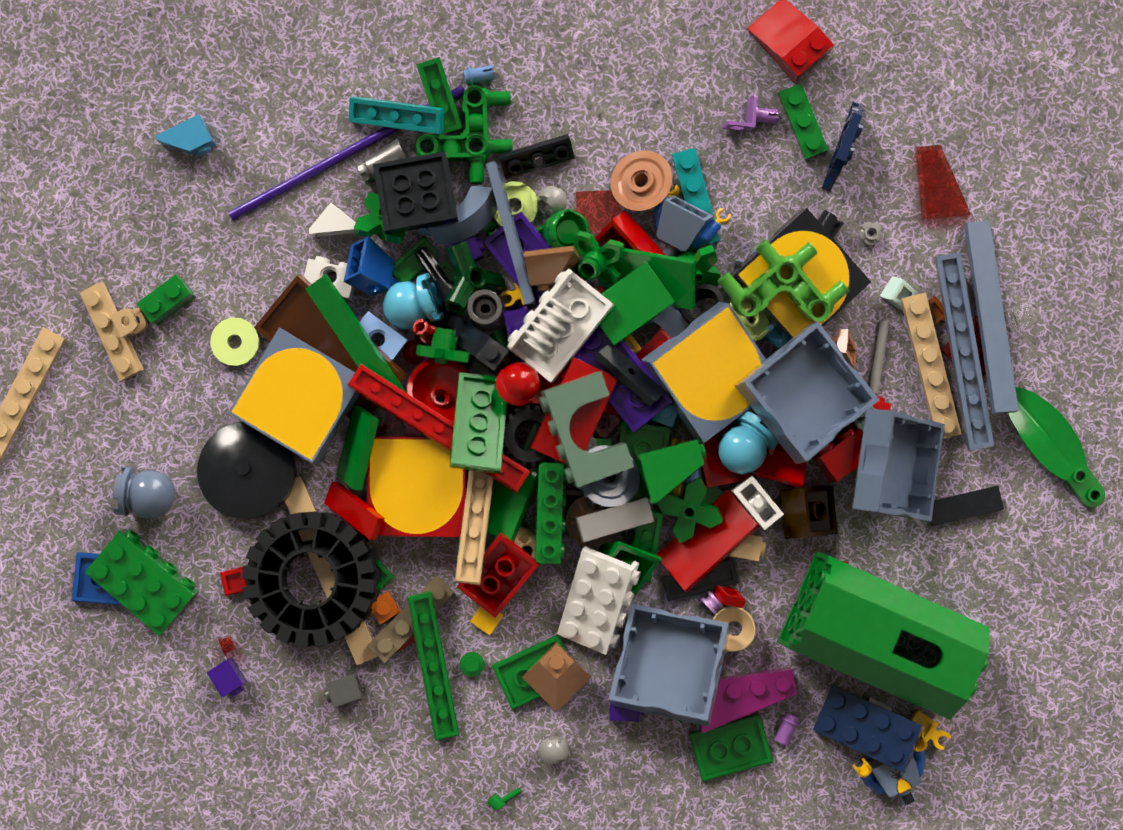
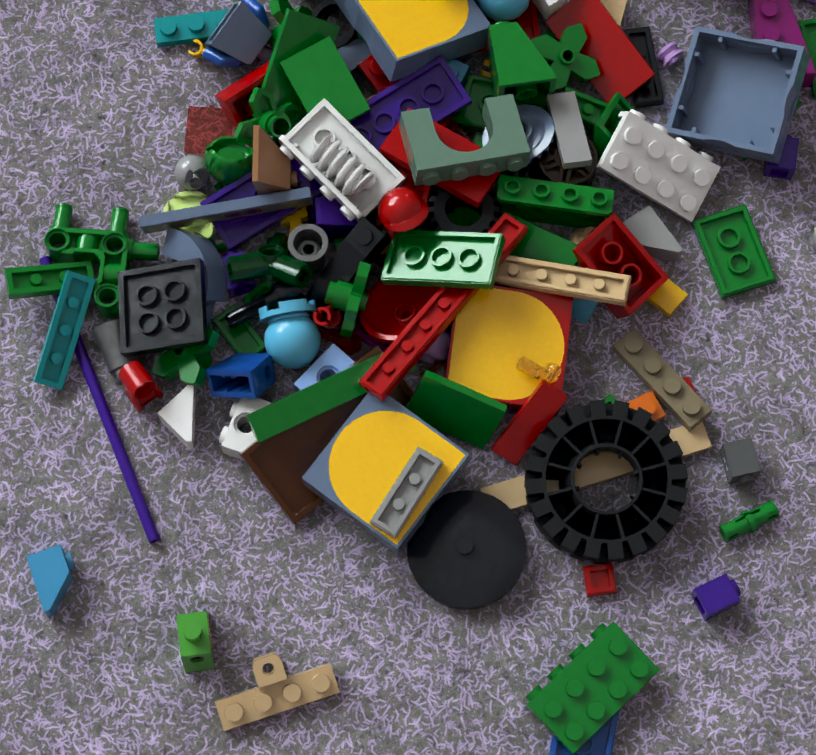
camera: 80 degrees left, 15 degrees down
sand blue tile [113,466,175,518] -> none
green brick [136,274,196,326] -> none
yellowish green tile [210,318,260,366] -> none
clear red piece [217,636,235,656] -> none
green tile [407,591,459,741] -> none
green plate [460,652,484,677] -> none
medium blue pin [463,65,494,86] -> none
black tile [499,134,575,179] -> none
medium nougat slope [522,642,591,712] -> none
black tile [594,343,666,407] -> none
nougat gear [611,150,673,212] -> none
red tile [713,585,746,608] -> none
tan piece [713,607,756,652] -> none
none -> red piece [118,360,164,413]
none -> bright green torso [176,611,216,673]
none -> light grey tile [370,447,444,539]
none -> clear yellow arm [516,356,562,383]
none -> light grey slope [623,205,683,262]
none -> green pin [718,500,780,543]

